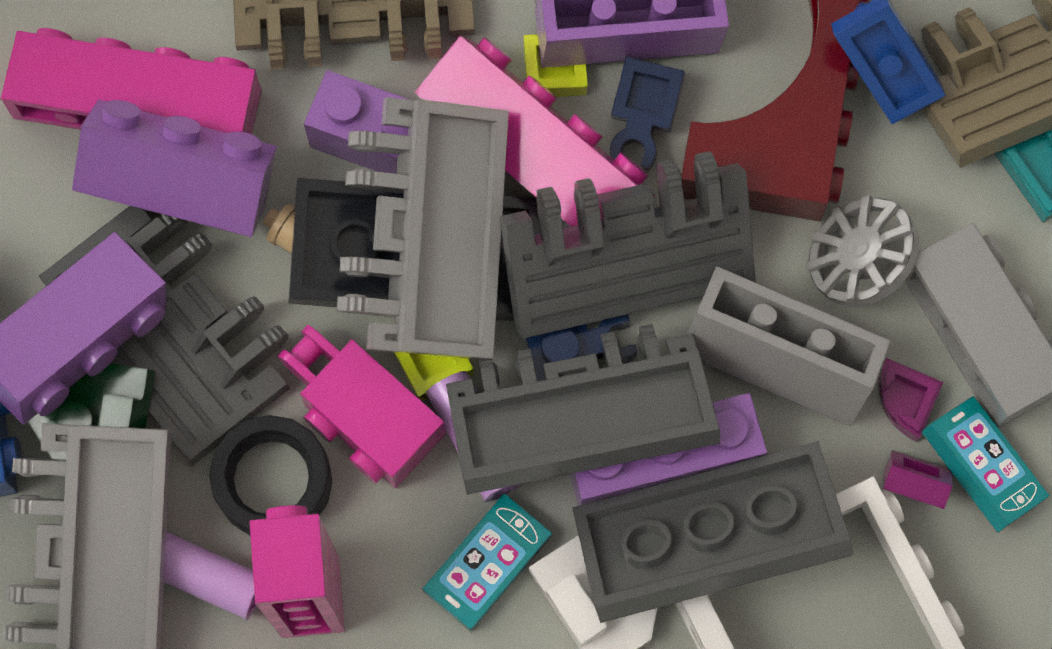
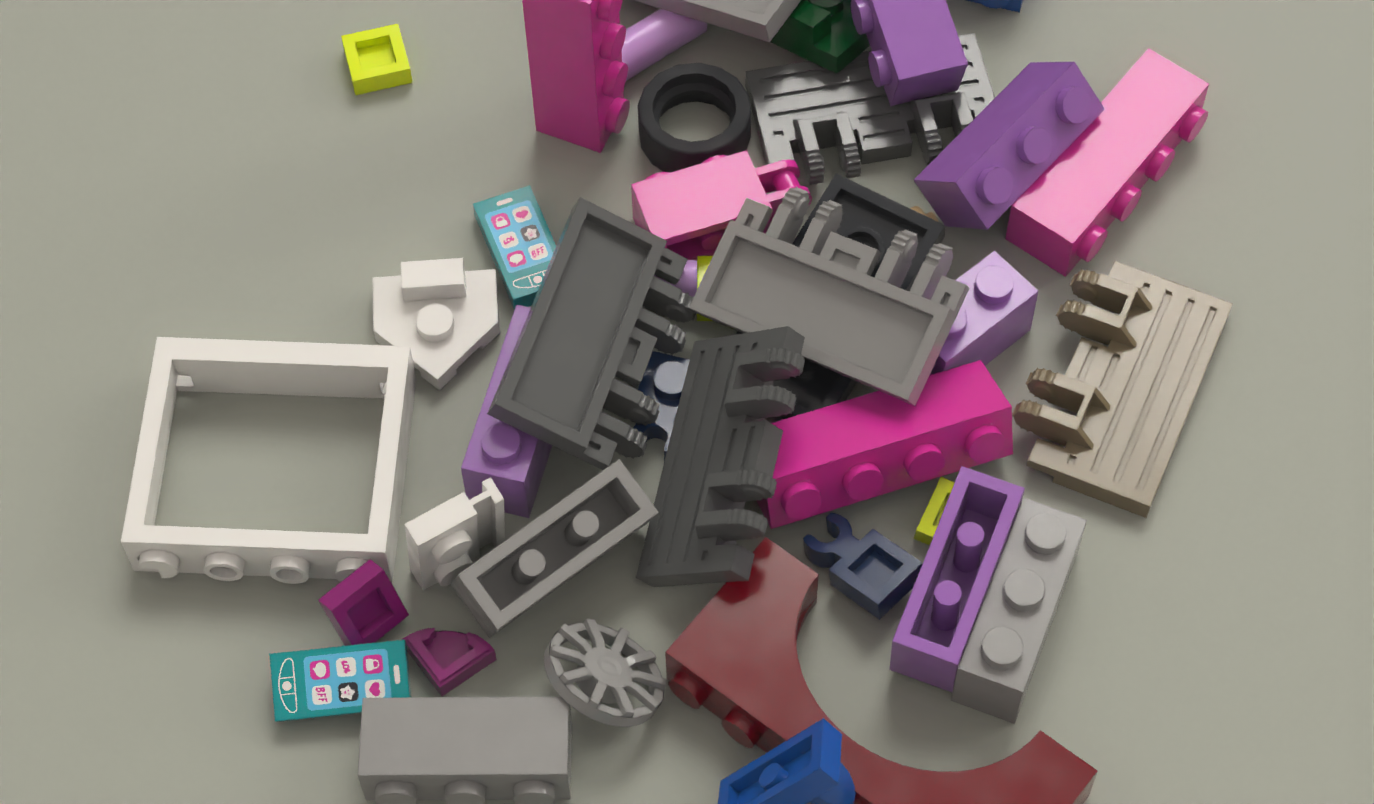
camera: 120 degrees right, 15 degrees down
dark grey plate [572,441,854,623] -> none
none -> white plate [405,477,505,591]

